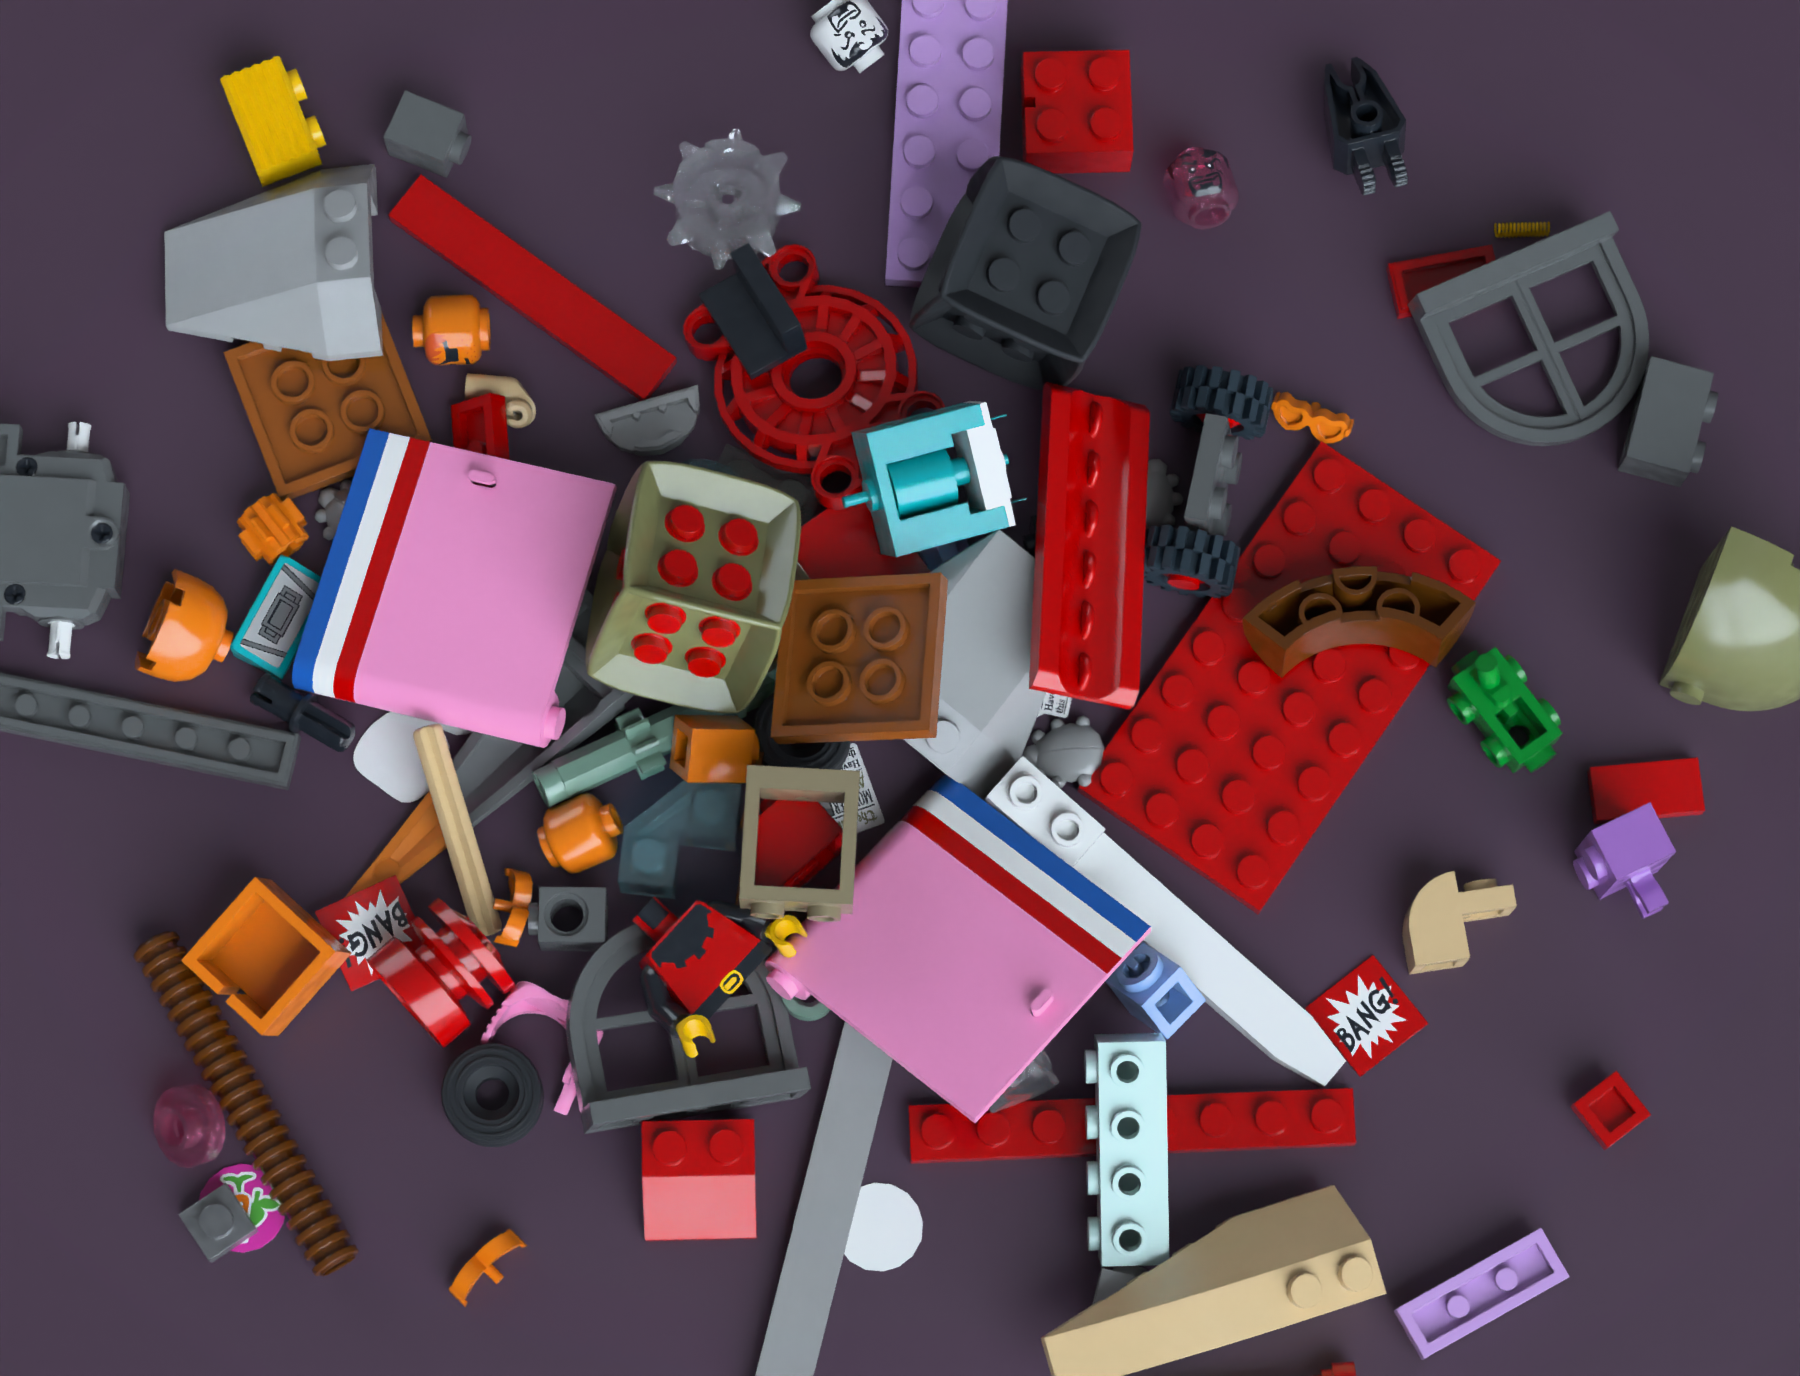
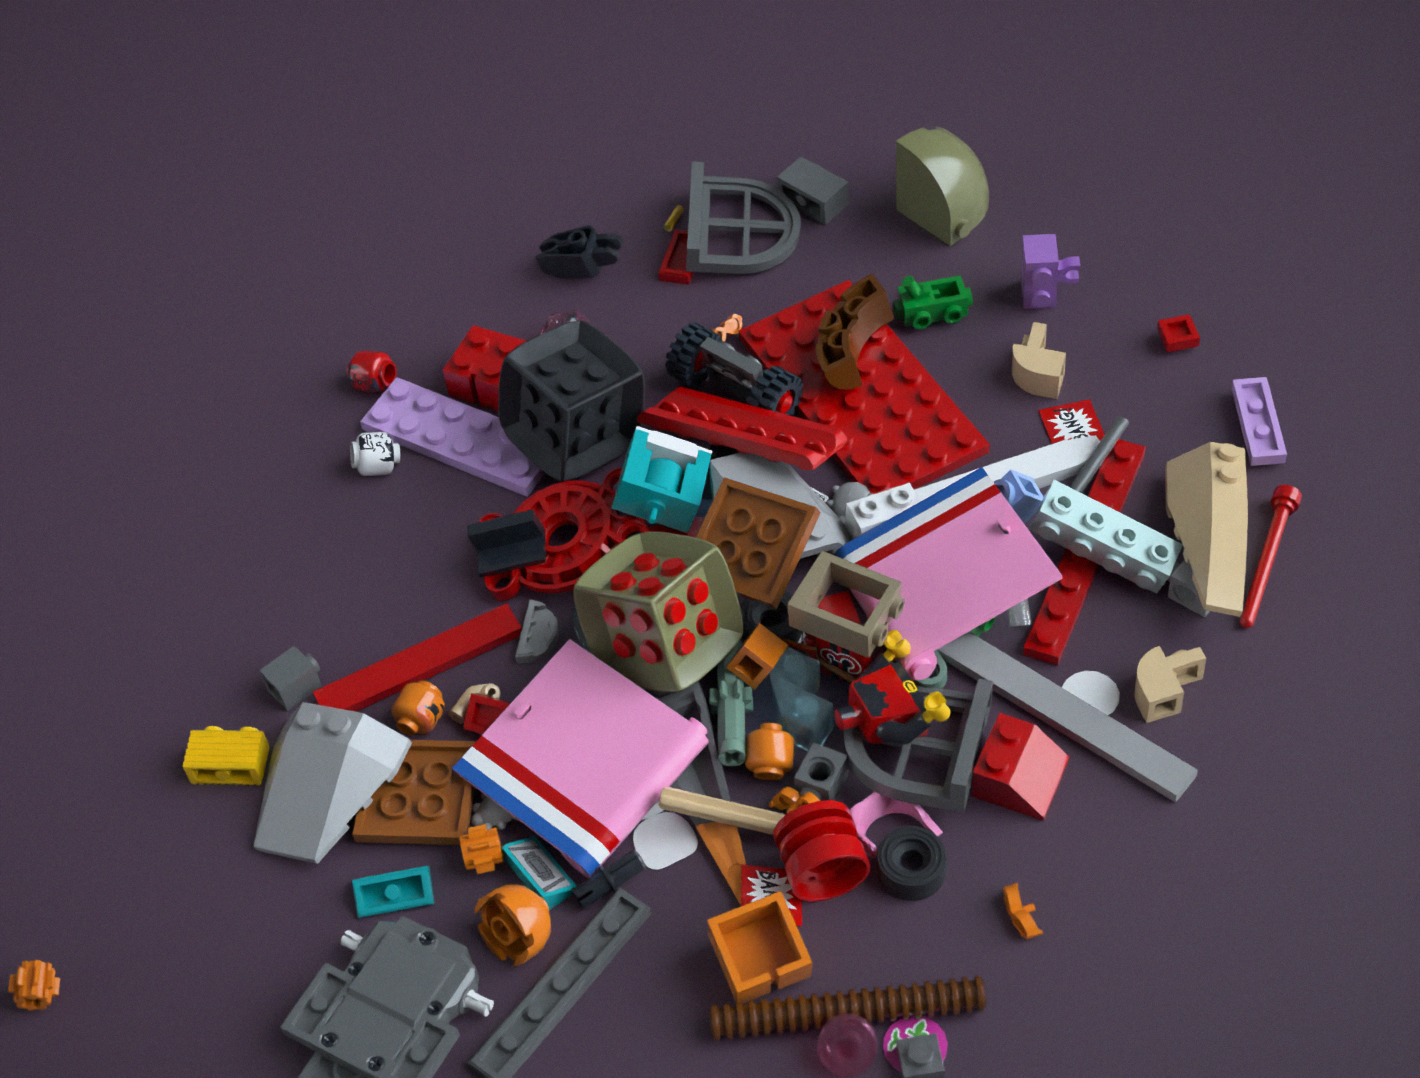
camera: 55 degrees left, 25 degrees down
clear brick [654,128,801,270] -> none
red tile [1587,757,1705,824] -> none
none -> teal slope [352,865,434,918]
none -> dark grey bar [1070,416,1129,493]
none -> tan brick [1134,646,1206,723]

